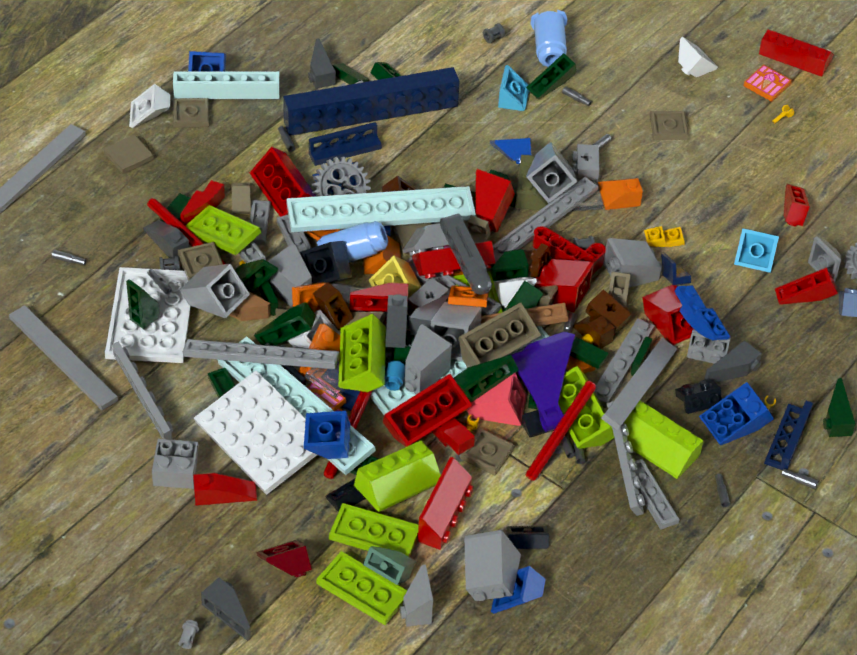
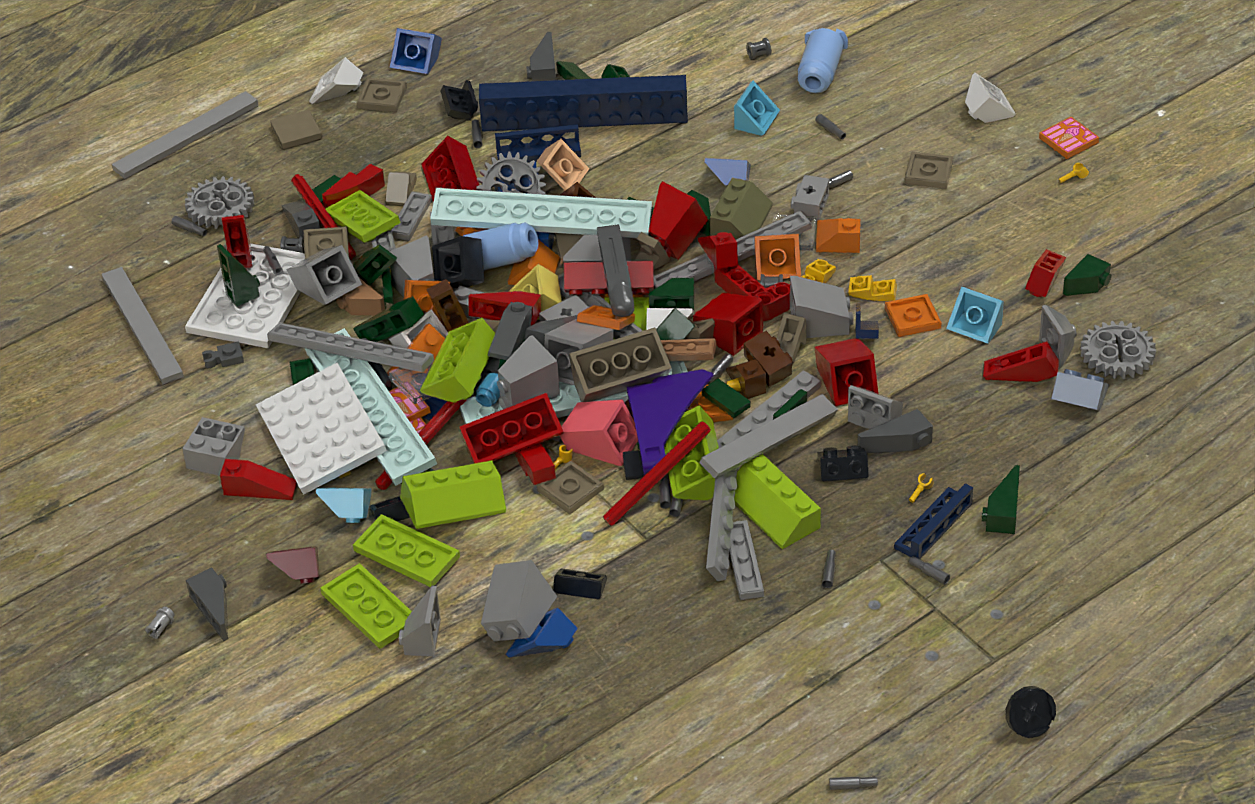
camera: 20 degrees right, 5 degrees down
light grey plate [111,341,173,440] -> none
light aqua brick [173,72,279,99] -> none
blue slope [304,411,350,459] -> none
sand green slope [363,546,416,585] -> none
slope [418,457,474,550] -> none
dark green slope [453,355,519,402] -> none
dark green slope [526,53,577,100] -> none
light grey slope [526,142,577,204] -> none
reddish brown wing [529,243,553,278] -> none
blue slope [674,285,730,340] -> none
blue slope [699,382,774,446] -> none
red slope [759,29,834,77] -> none
none -> light grey gear [185,176,254,229]
none -> dark grey plate [202,341,244,368]
none -> red slope [222,215,253,268]
none -> medium azure slope [316,488,372,523]
none -> black bracket [440,80,478,121]
none -> light nougat slope [537,139,589,190]
none -> red slope [698,232,738,269]
none -> orange slope [754,234,801,280]
none -> yellow slope [801,259,836,283]
none -> orange tile [885,294,942,337]
none -> dark green slope [1063,254,1112,296]

